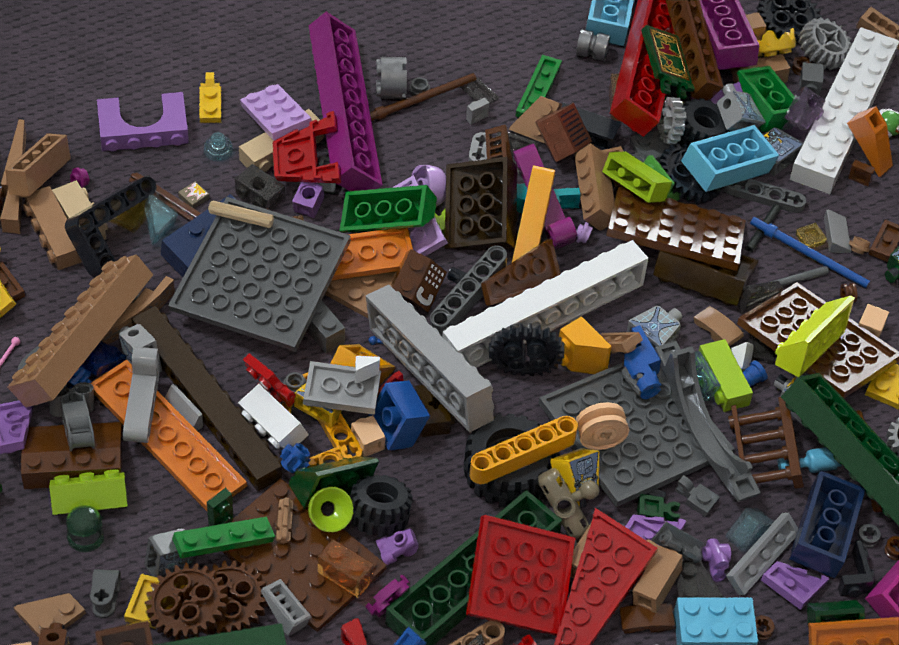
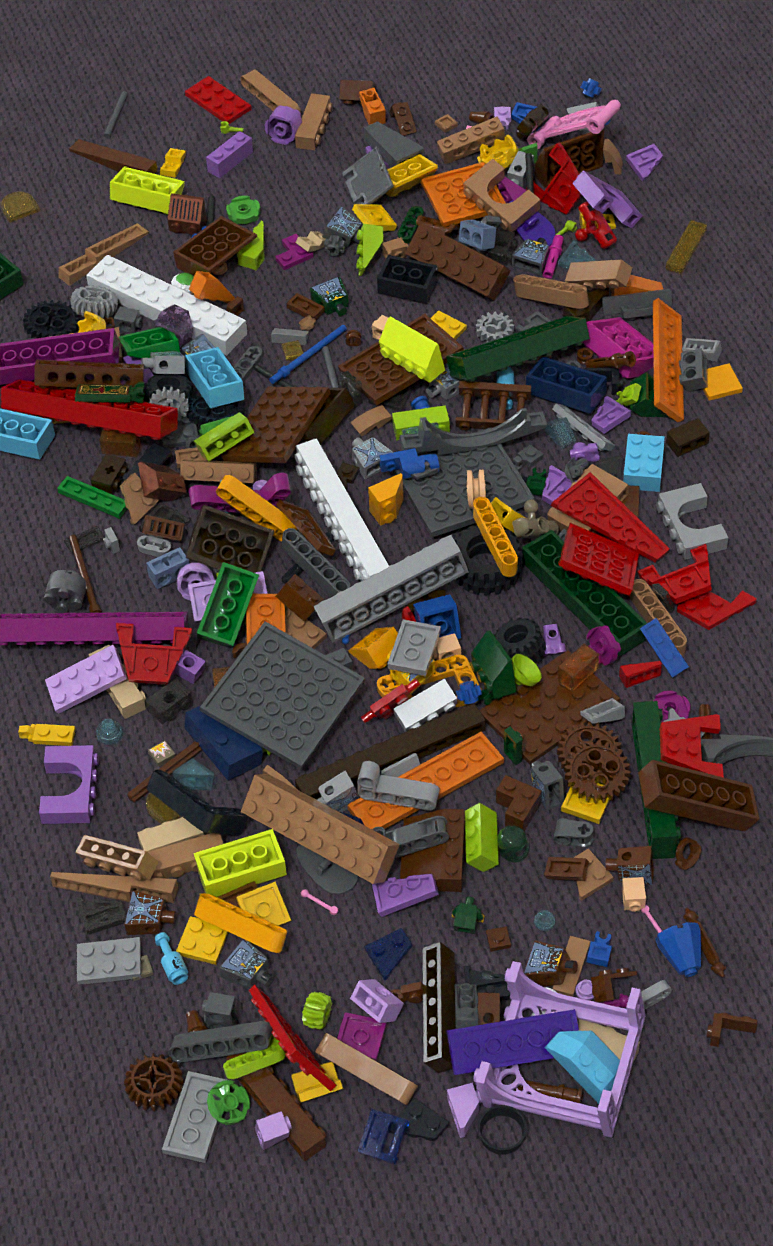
camera: 75 degrees left, 0 degrees up
magenta plate [70,168,89,188] -> none
green plate [172,517,275,559] -> none
tan axle [208,201,274,228] -> none
medium nougat axle [276,497,293,544] -> none
dark grey plate [283,372,307,393] -> none
white slope [355,356,380,384] -> none
black gear [489,323,564,376] -> none
flat silver wheel [576,29,610,61] -> none
medium nougat plate [600,332,643,354] -> none
white slope [732,342,753,371] -> none
none -> dark brown brick [91,454,129,495]
none -> sand blue brick [146,547,189,589]
none -> neon yellow slope [194,829,287,897]
none -> dark brown plate [336,462,360,490]
none -> reddish brown brick [496,775,542,834]
none -> reddish brown plate [544,857,589,881]
none -> reddish brown pin [585,351,636,369]
none -> lime plate [616,383,641,406]

